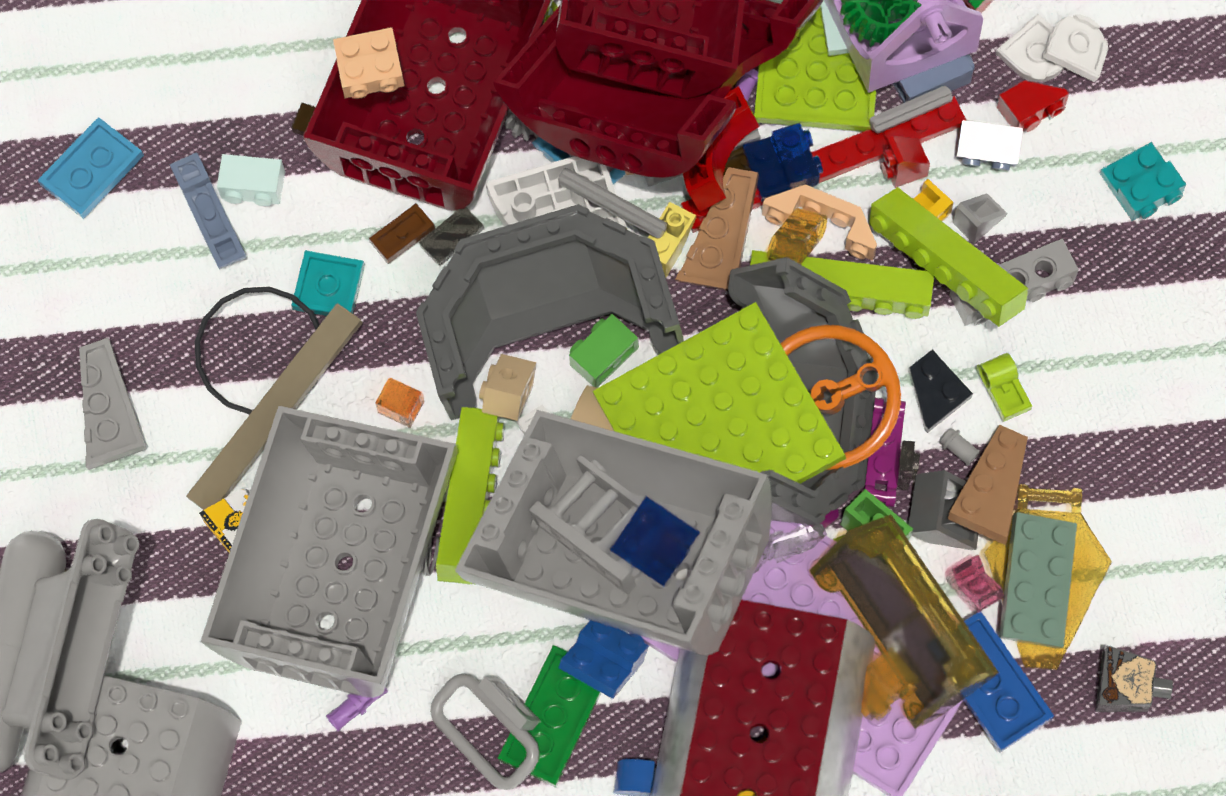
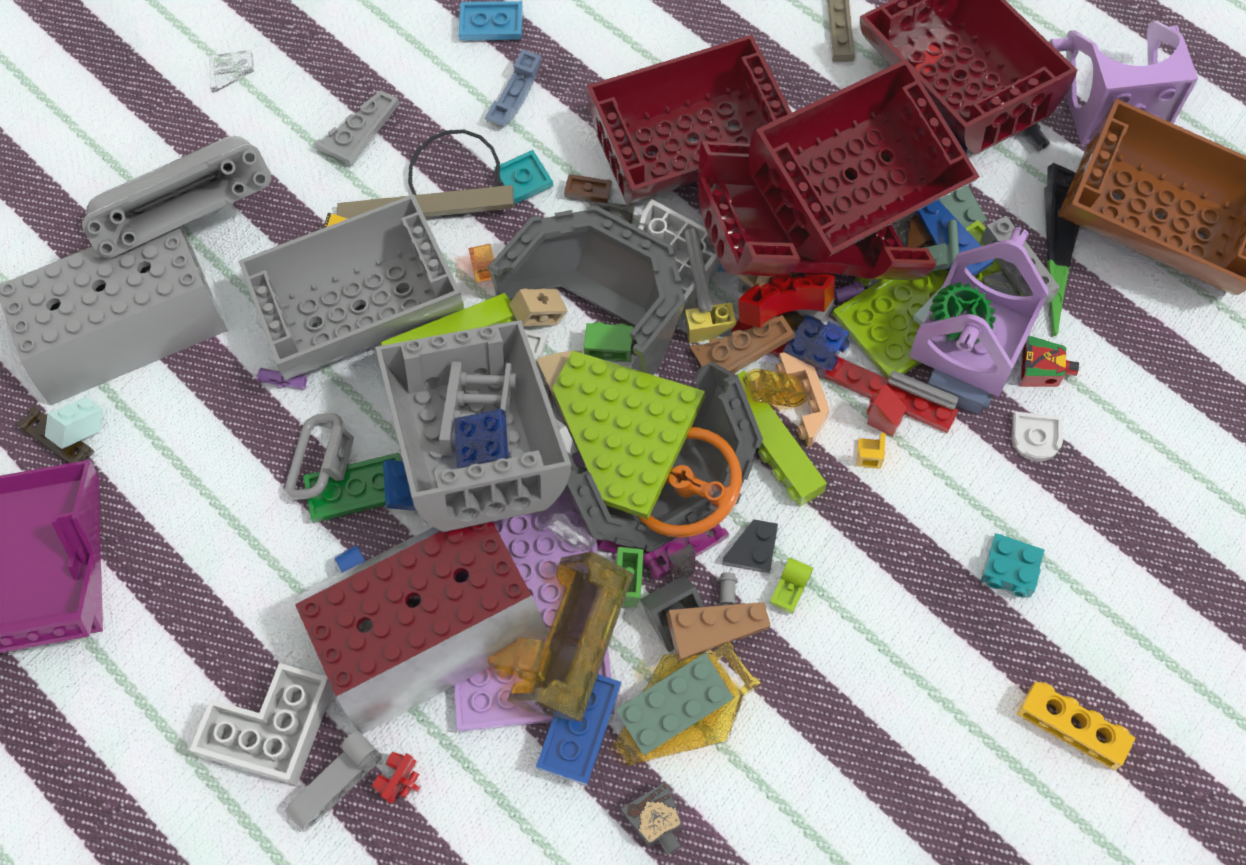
camera: 50 degrees right, 5 degrees down
light aqua brick [217,154,285,206] -> none
light nougat plate [333,28,404,98] -> none
lime brick [869,187,1028,327] -> none
clear pink slope [946,554,1005,613] -> none
light grey brick [949,238,1079,326] -> none
light grey slope [953,193,1008,244] -> none
brick [956,120,1023,171] -> none
red slope [996,80,1069,132] -> none
white tile [1042,14,1108,82] -> none

